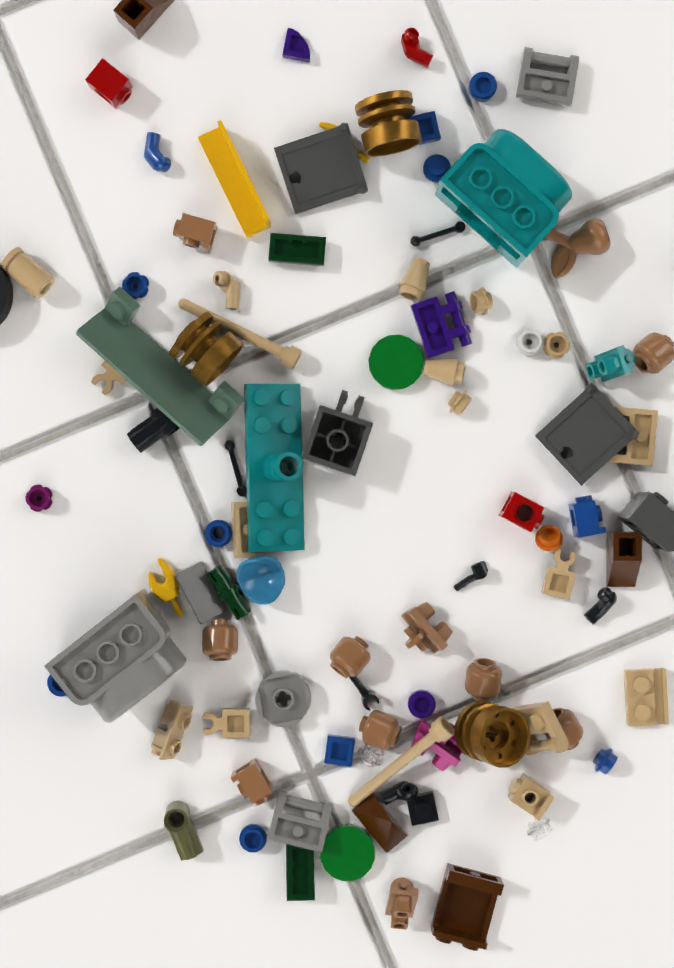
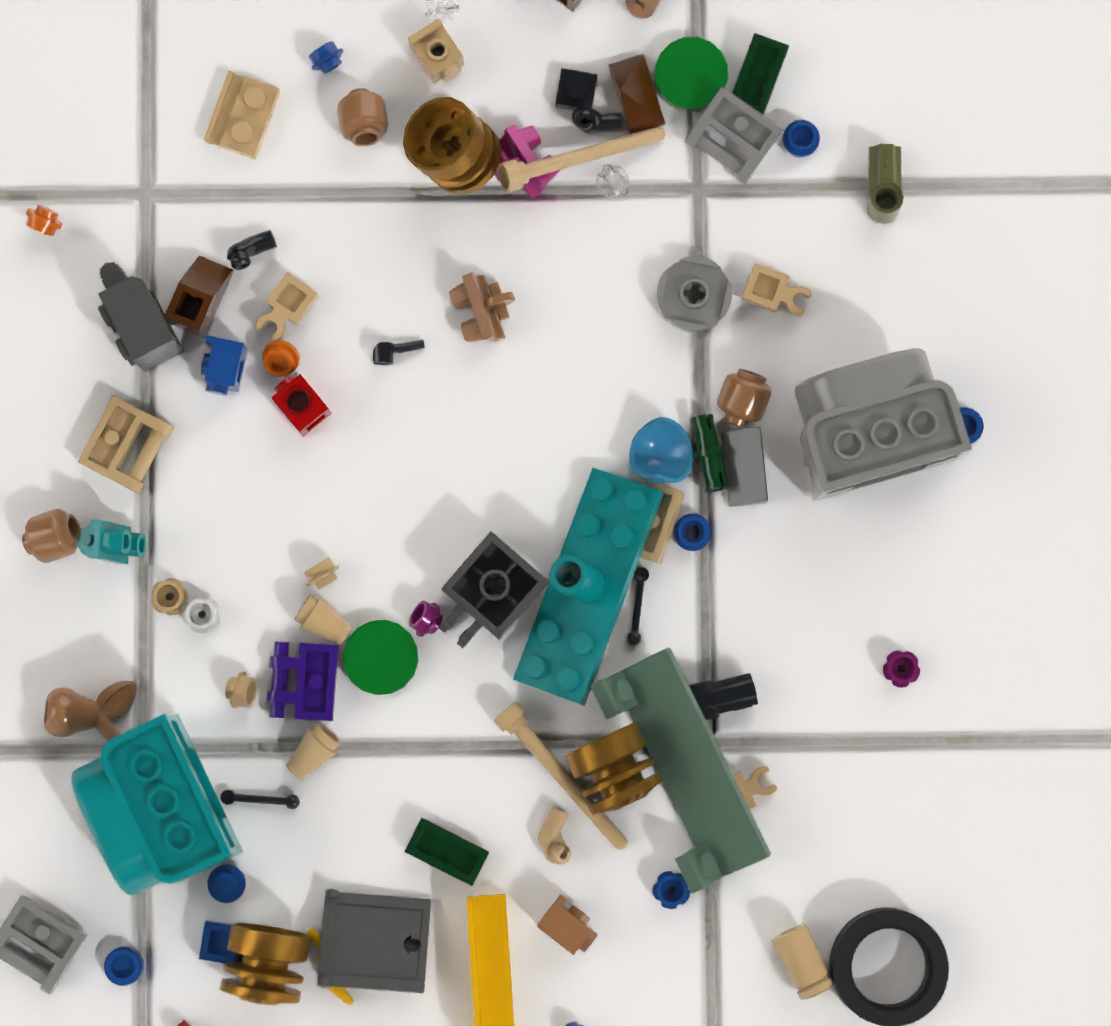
camera: 160 degrees left, 5 degrees down
yellow hand [148,558,184,618] -> none
tan hinge [151,700,193,760] -> none
medium nougat brick [230,758,273,806] -> none
blue tile [324,734,355,767] -> none
medium nougat head [330,636,371,678] -> none
black hand [349,676,379,711] -> none
medium nougat head [359,710,402,751] -> none
dark purple tile [407,689,436,719] -> none
medium nougat head [465,658,502,702] -> none
tan plate [513,701,569,755] -> none
dark grey container [535,383,640,486] -> none
none -> magenta plate [409,600,443,637]

